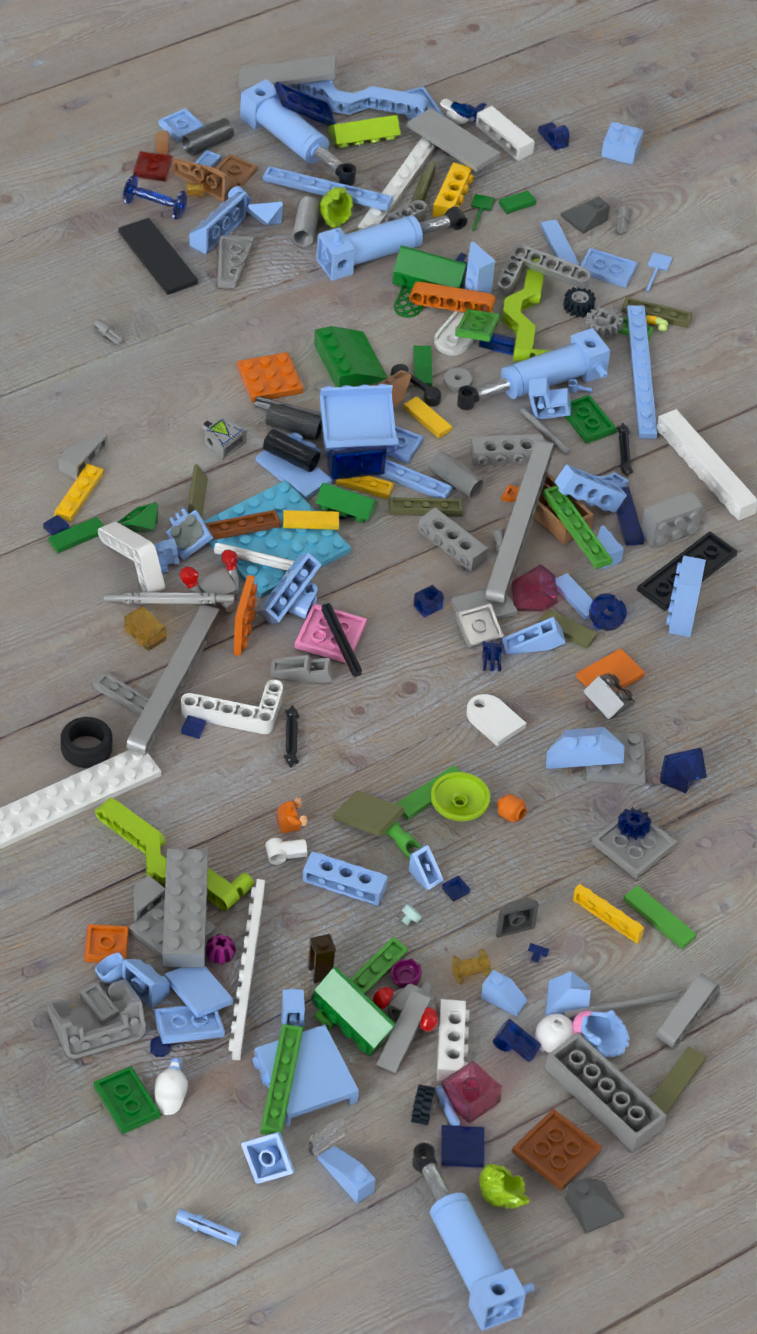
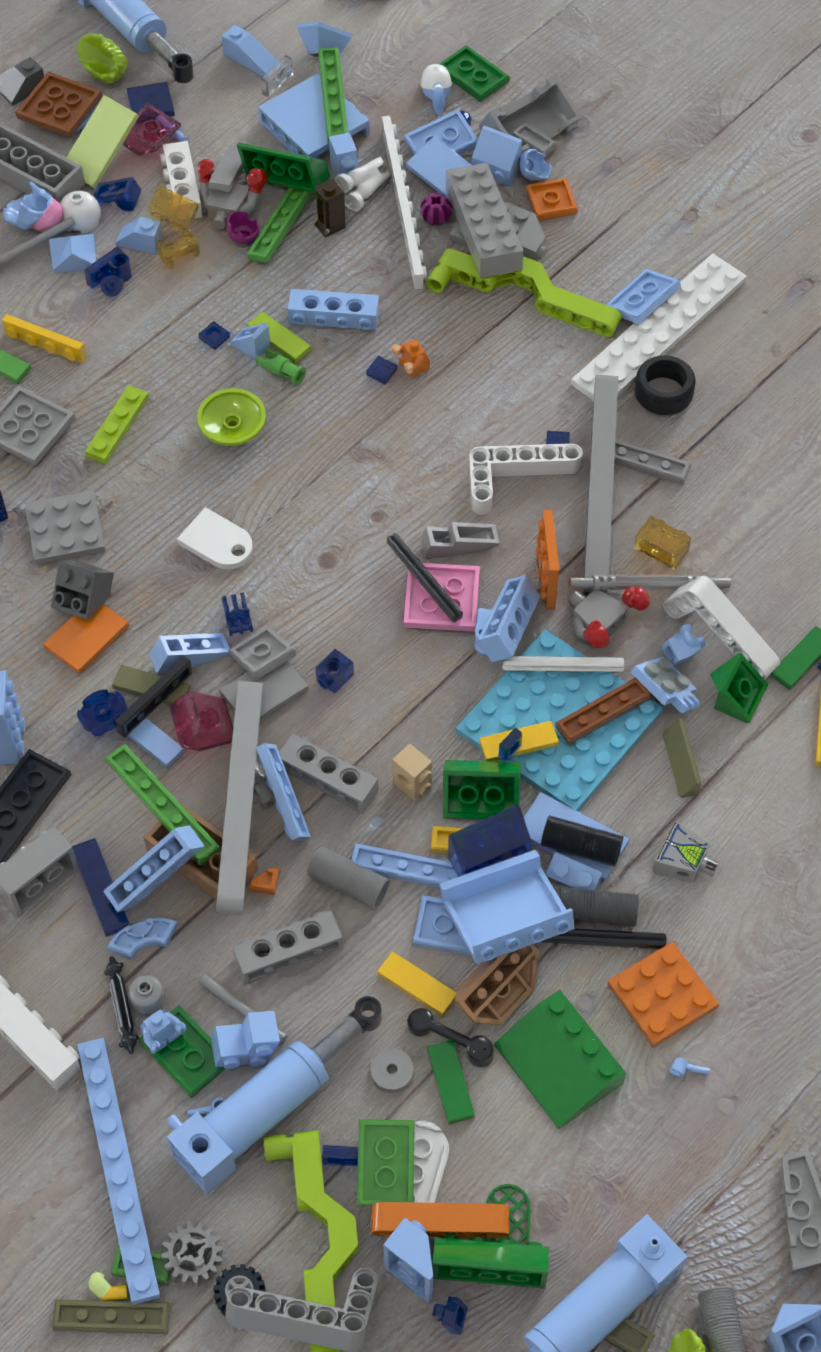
camera: 170 degrees right, 10 degrees up
white piece [265,838,307,865] -> none
black wheel [284,705,300,768] -> none
olive tile [333,791,404,837] -> none
olive tile [389,497,463,517] -> none
bright green tile [396,765,461,820] -> none
light aqua tile [401,904,423,925] -> none
black wheel [411,1084,436,1126] -> none
dark grey slope [496,898,539,938] -> none
orange head [497,794,527,823] -> none
light blue wedge [546,727,625,769] -> none
light blue slope [597,525,624,569] -> none
clear blue gear [617,807,651,841] -> none
none -> yellowish green tile [67,95,139,189]
none -> clear blue plate [84,247,132,289]
none -> lime plate [85,385,149,464]
none -> black tile [115,656,192,738]
none -> light grey head [129,975,165,1014]
none -> light blue piece [140,1009,186,1054]
none -> clear yellow brick [148,185,199,231]
none -> lime tile [247,311,311,363]
none -> light blue plate [256,743,311,841]
none -> white piece [334,157,391,212]
none -> clear blue tile [366,356,397,385]
none -> tan brick [392,743,432,802]
none -> tile [498,727,522,761]
none -> light blue tile [606,269,681,324]
none -> light blue hand [669,1057,709,1077]

